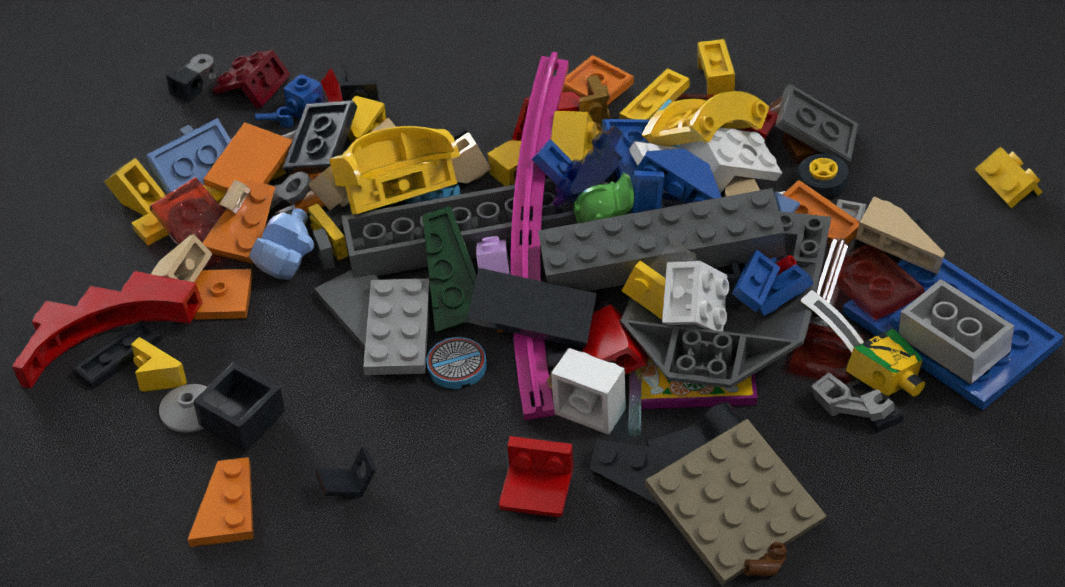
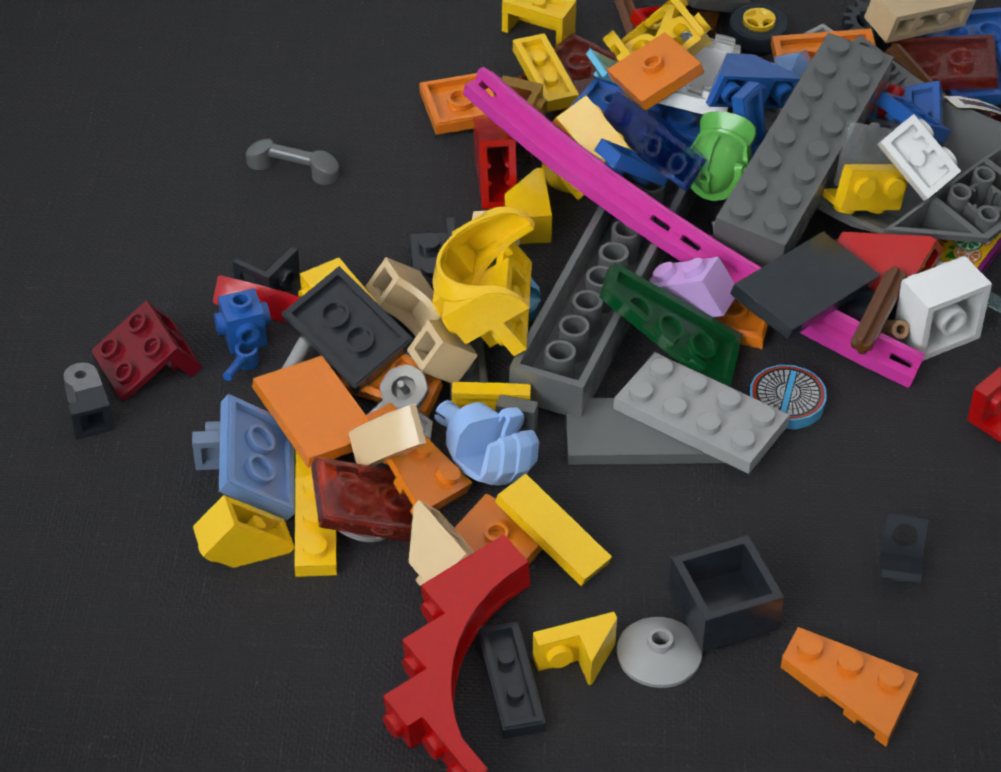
camera: 60 degrees left, 0 degrees up
none -> dark grey bar [246,139,340,185]
none -> yellow tile [495,473,612,586]
none -> orange plate [607,32,705,111]
none -> reddish brown axle [850,266,907,354]

